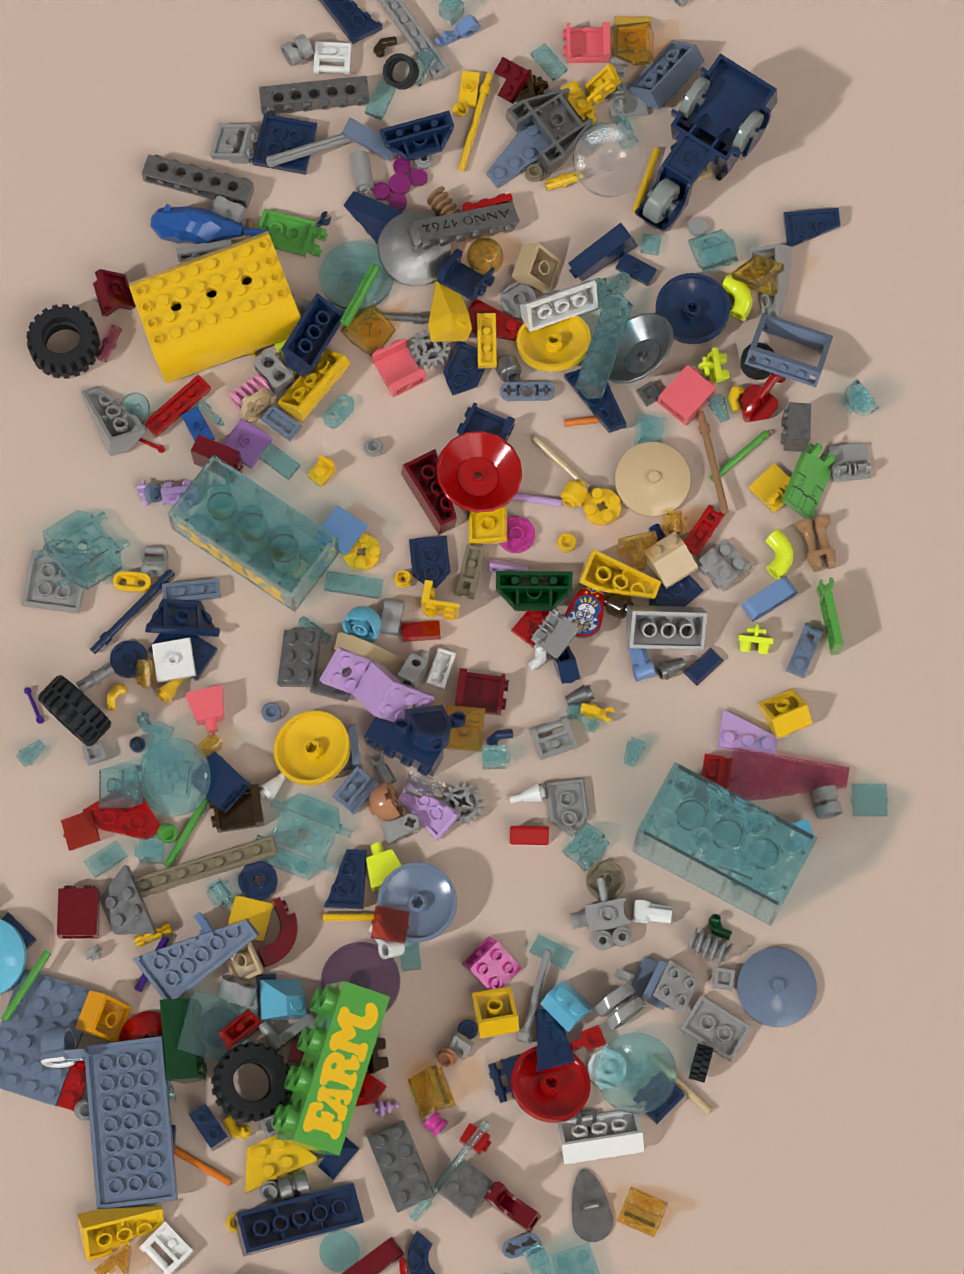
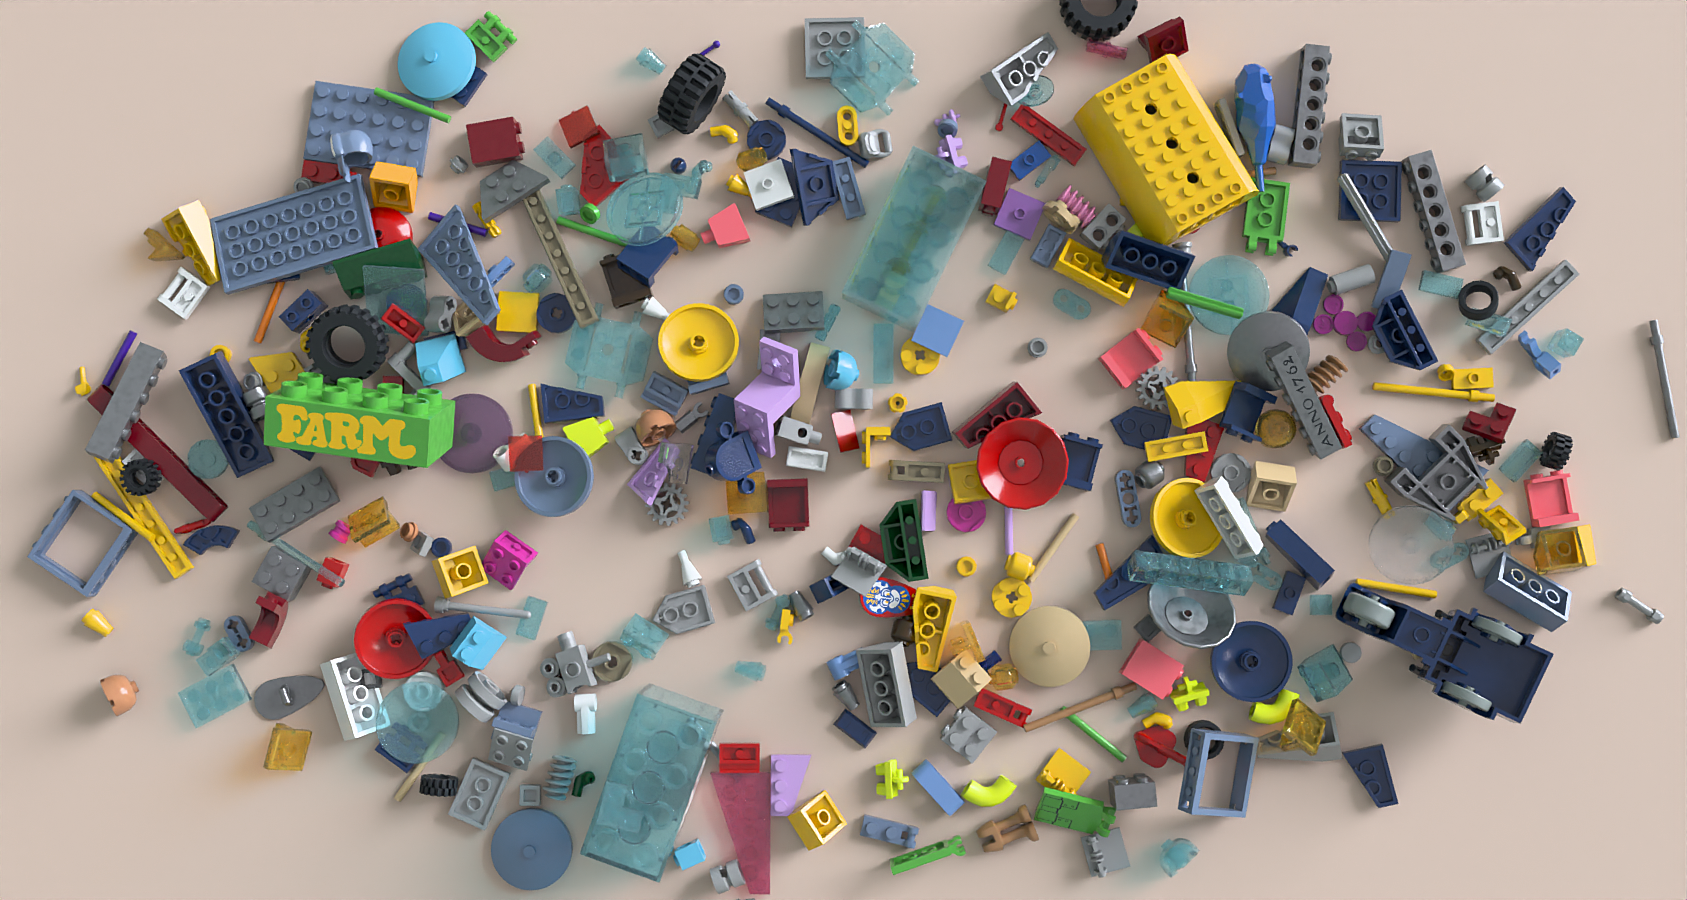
camera: 85 degrees right, 15 degrees up
lavender hair [373,1100,399,1117] -> none
red slope [510,826,549,845] -> none
none -> black tyre [1539,432,1573,471]

